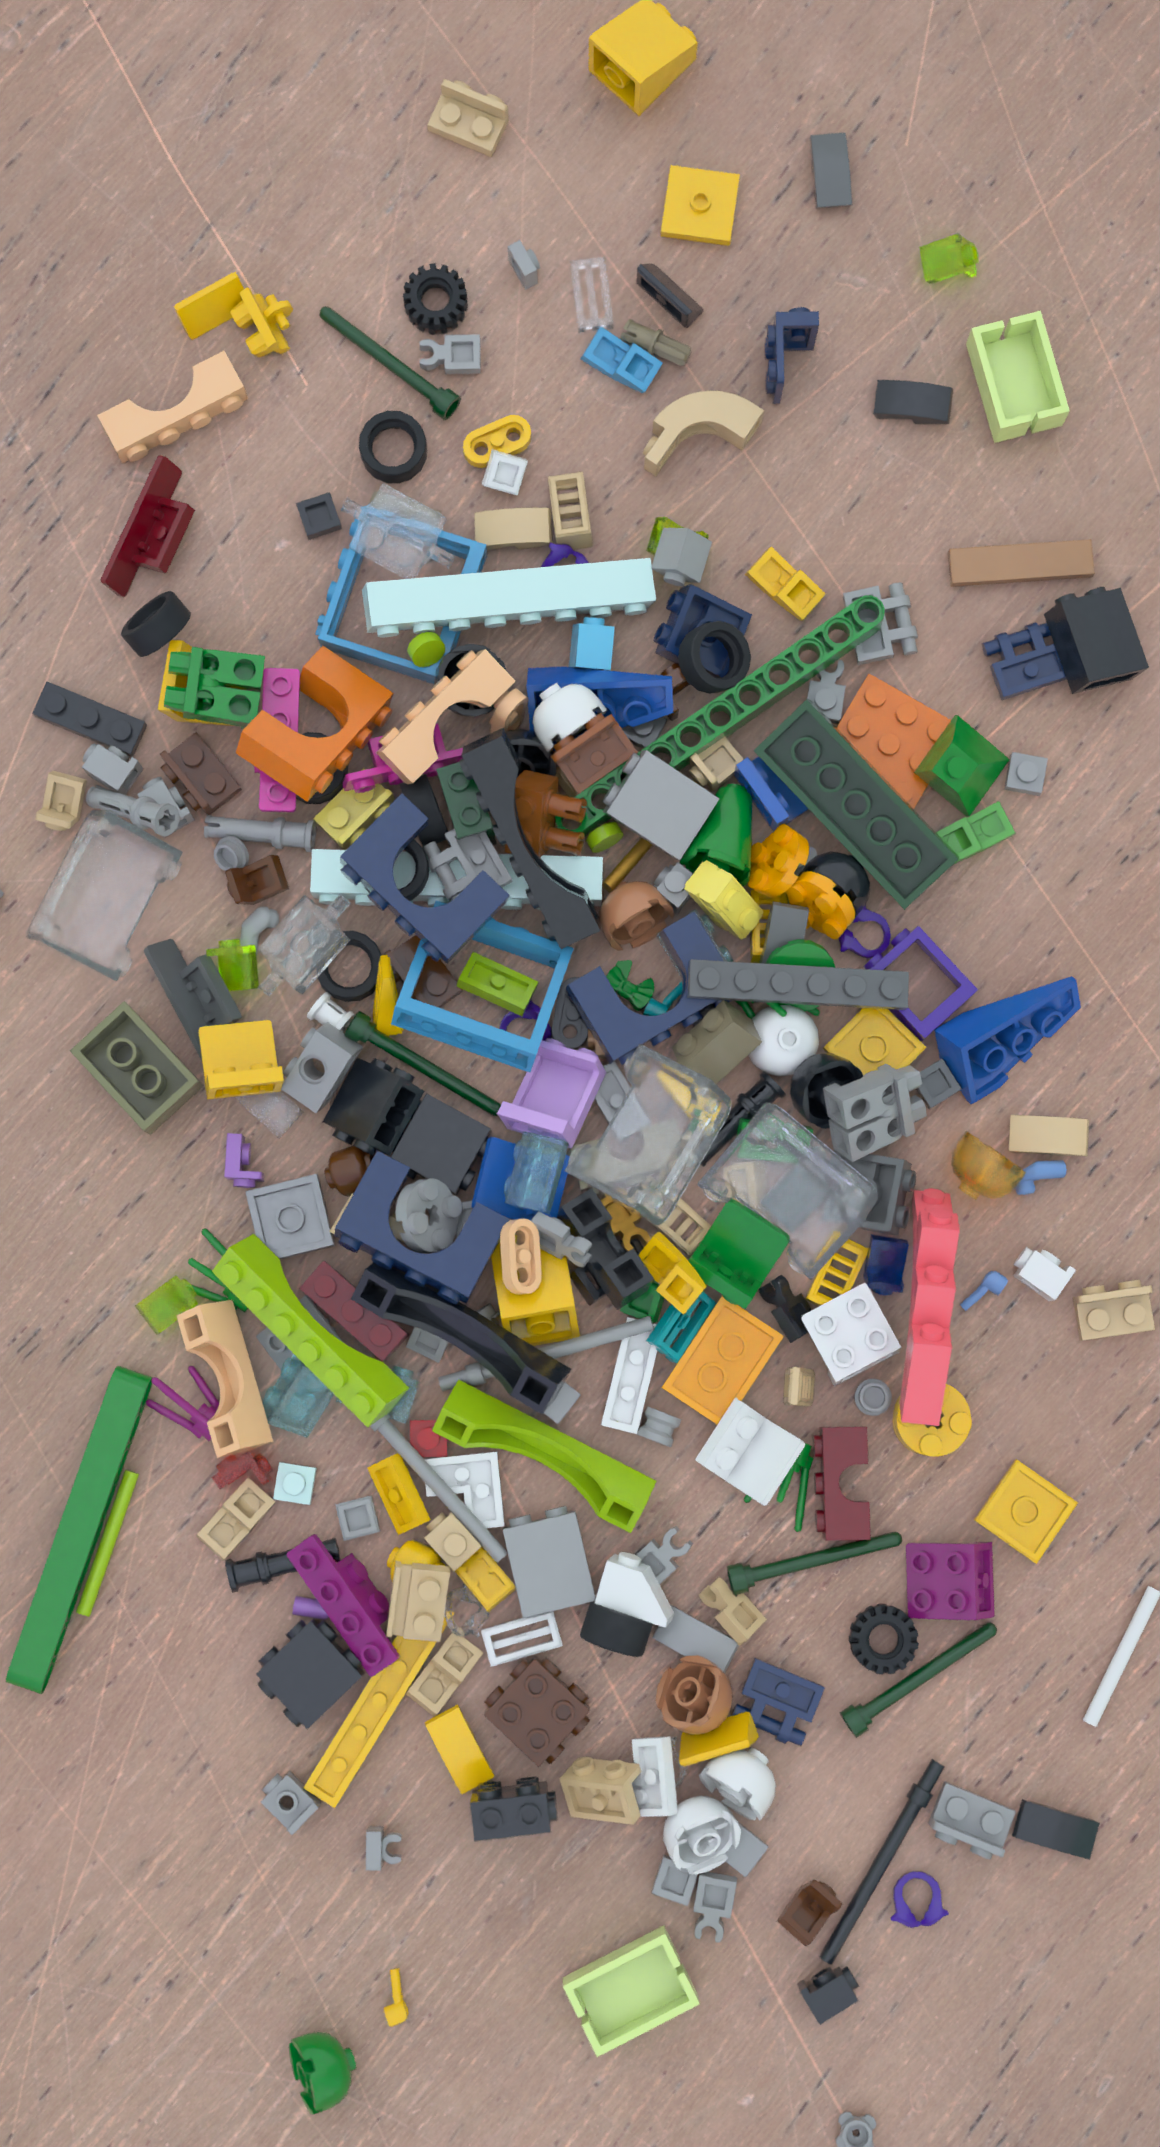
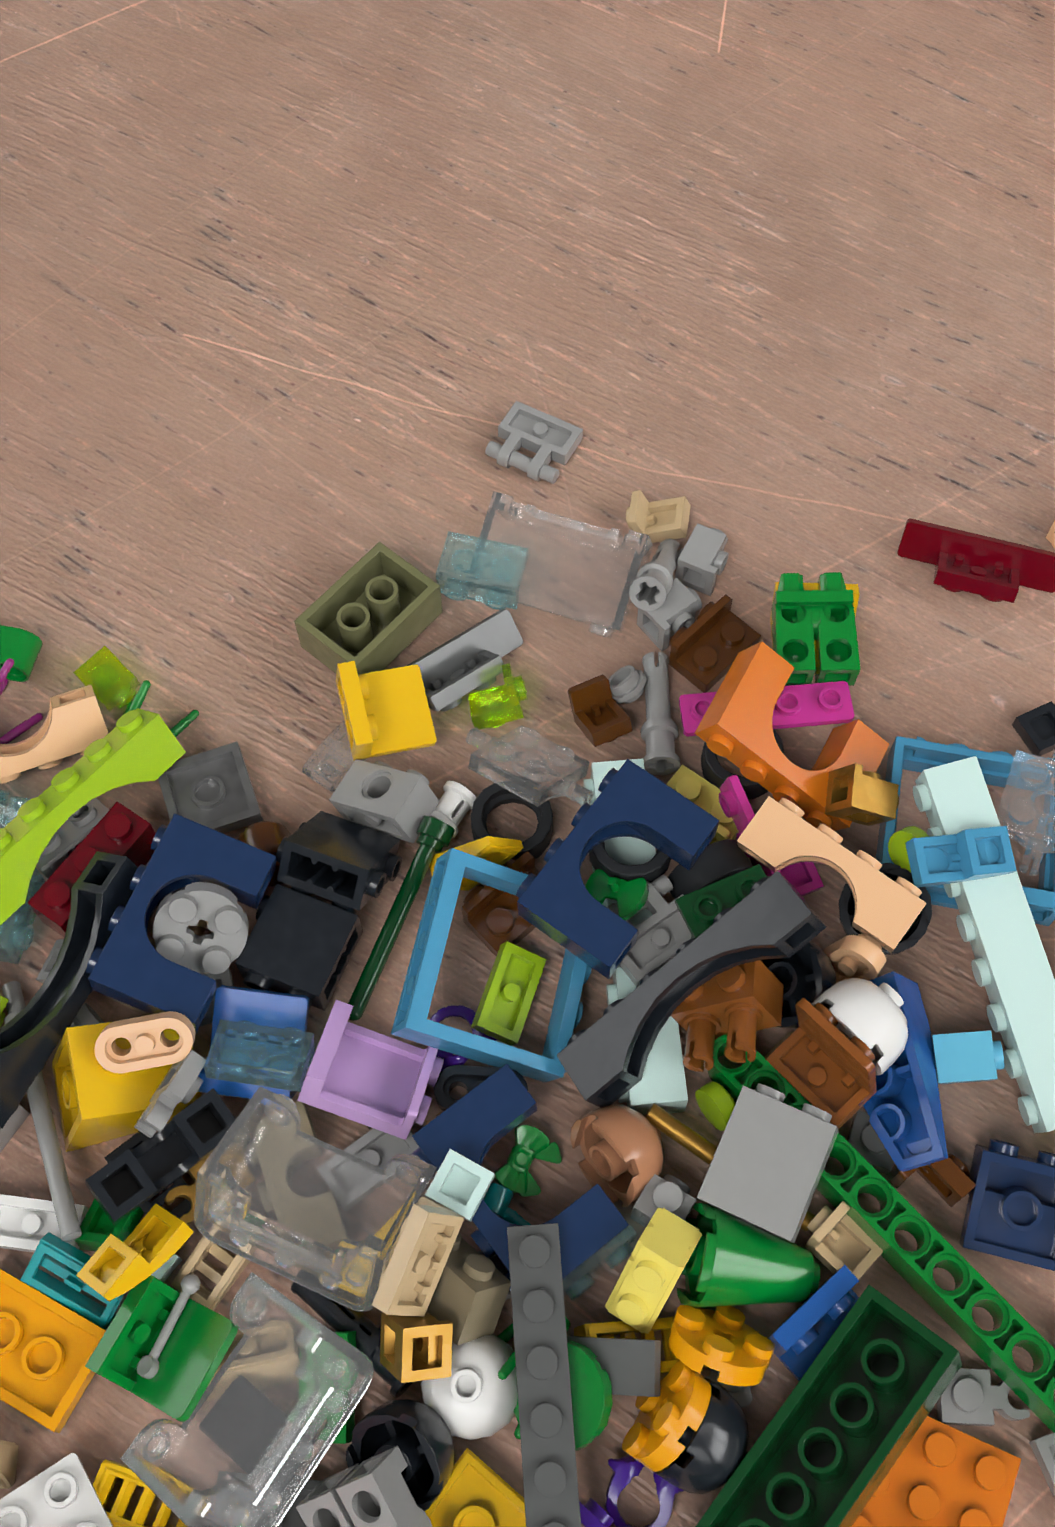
camera: 85 degrees right, 20 degrees down
black plate [32,681,147,757] -> none
black tyre [121,591,191,657] -> none
medium lavender bracket [224,1133,265,1188] -> none
light grey arm [240,906,279,956] -> none
black tyre [678,621,751,694] -> none
black plate [759,1275,812,1343] -> none
none -> light grey hinge [137,1274,200,1379]
none -> tan bracket [372,1197,465,1317]
none -> pearl gold brick [380,1311,453,1383]
none -> light aqua plate [425,1149,495,1222]
none -> clear light blue bracket [436,531,529,610]
none -> green piece [585,869,649,921]
none -> pearl gold brick [825,763,899,826]
none -> dark azure slope [905,826,1017,888]

